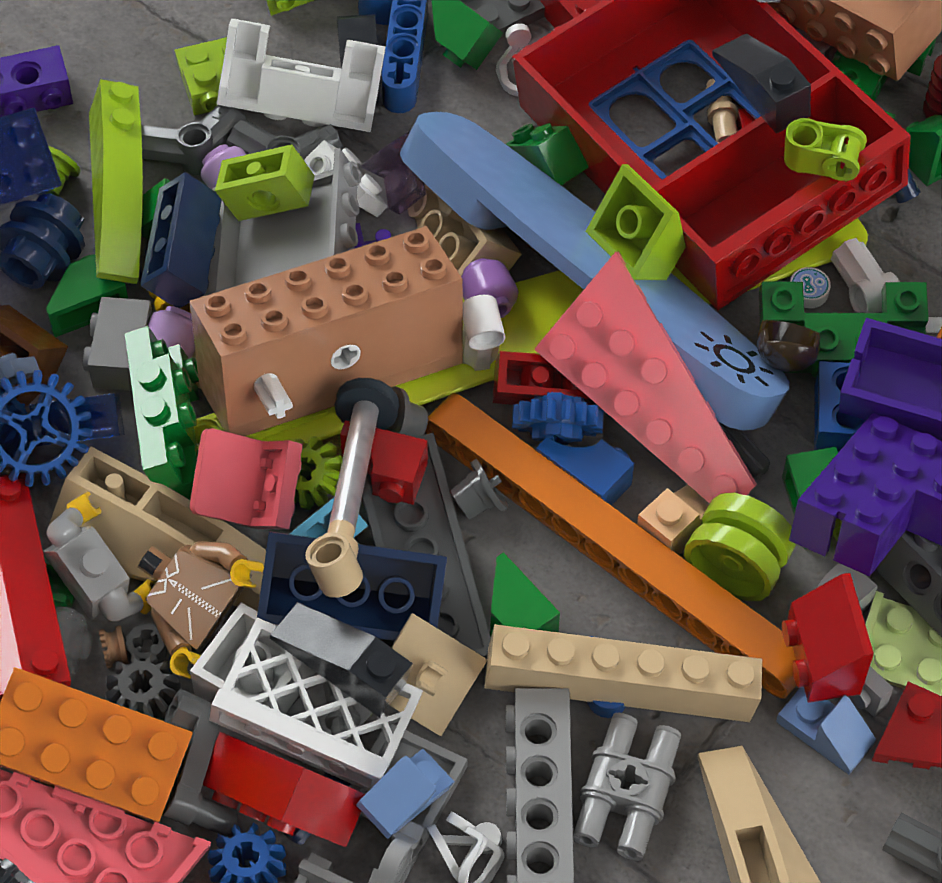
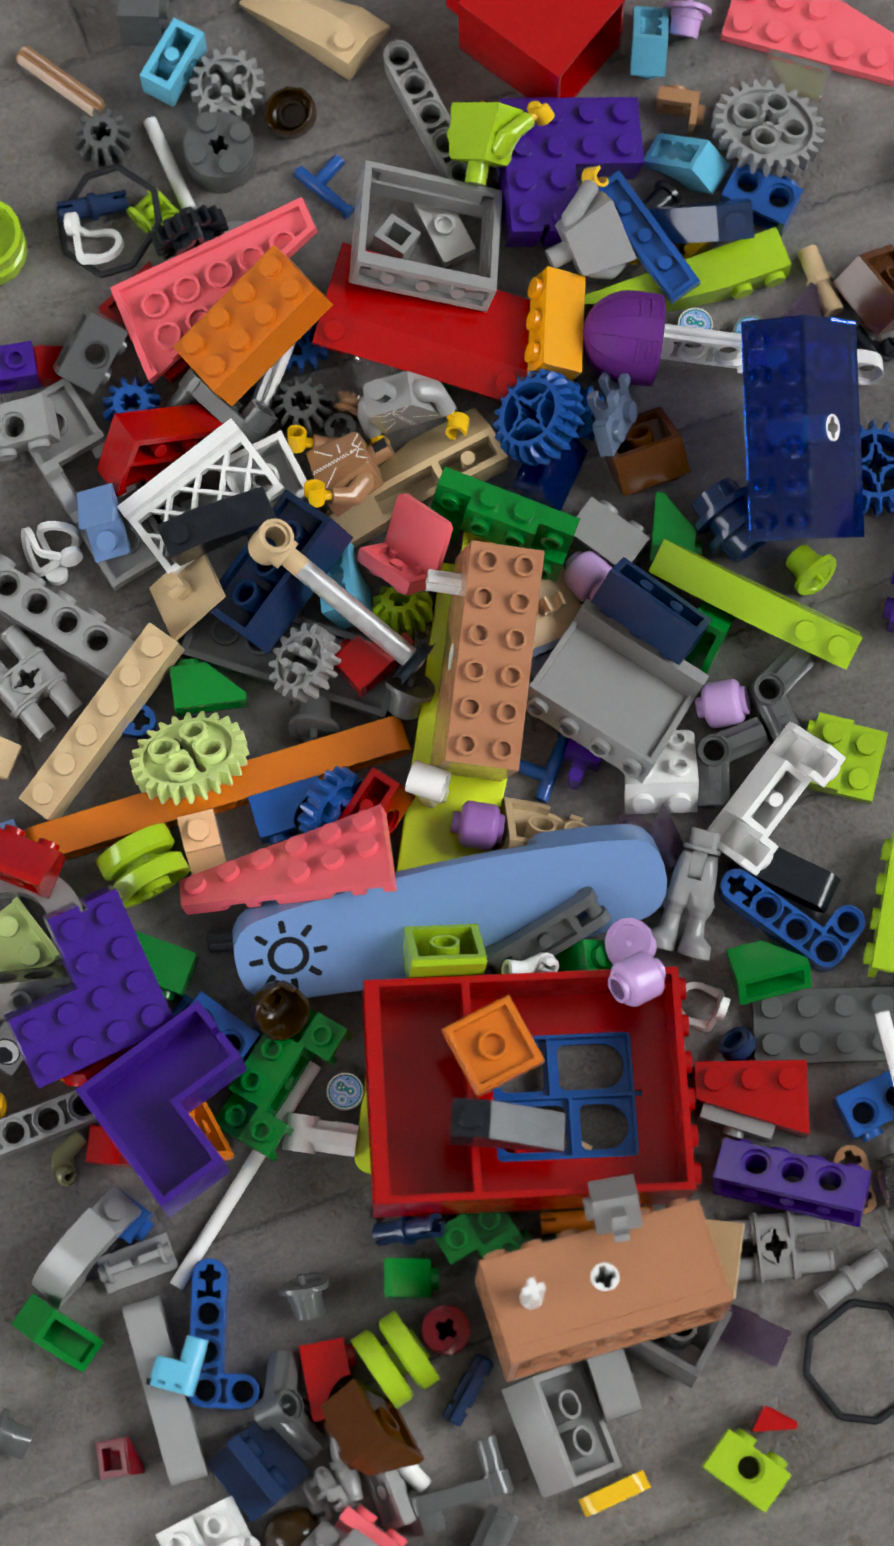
camera: 125 degrees right, 20 degrees up
lime brick [215,144,315,221] -> none
lime piece [784,118,867,181] -> none
none -> yellowish green gear [130,711,249,805]
none -> light grey gear [268,623,341,703]
none -> orange tile [442,995,545,1098]
none -> dark grey plate [485,886,611,974]
none -> white arm [501,952,559,974]
none -> lavender piece [605,918,657,964]
none -> lavender head [608,951,666,1007]
none -> light grey piece [651,827,721,960]
none -> dark blue tile [718,1027,756,1061]

